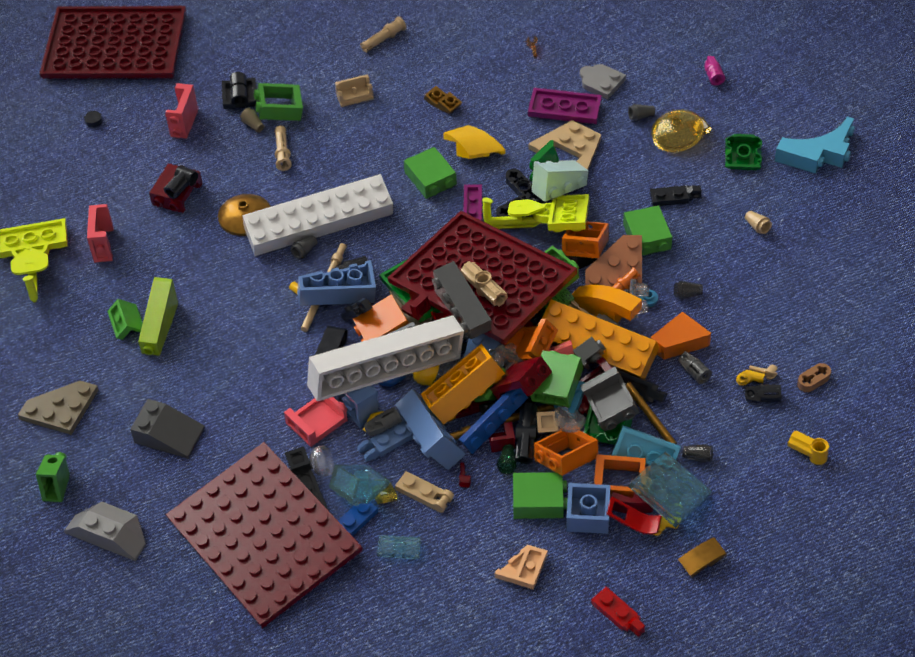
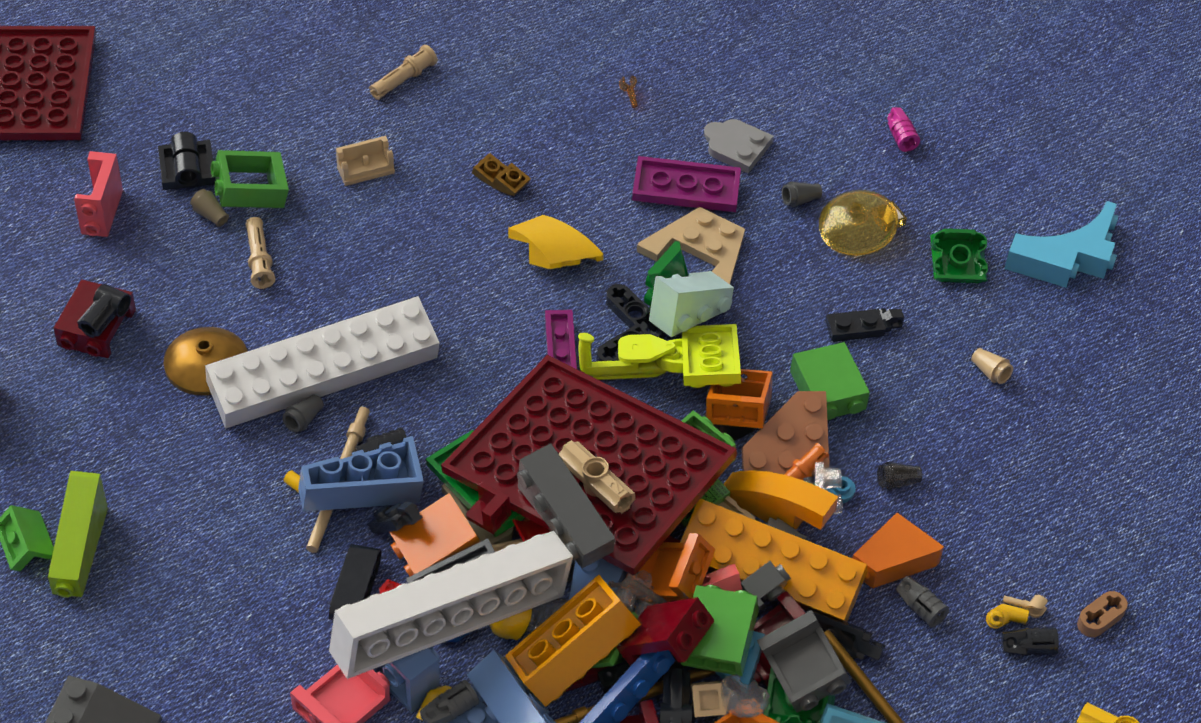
camera: 10 degrees left, 0 degrees up
bright green brick [404,147,457,199] -> none

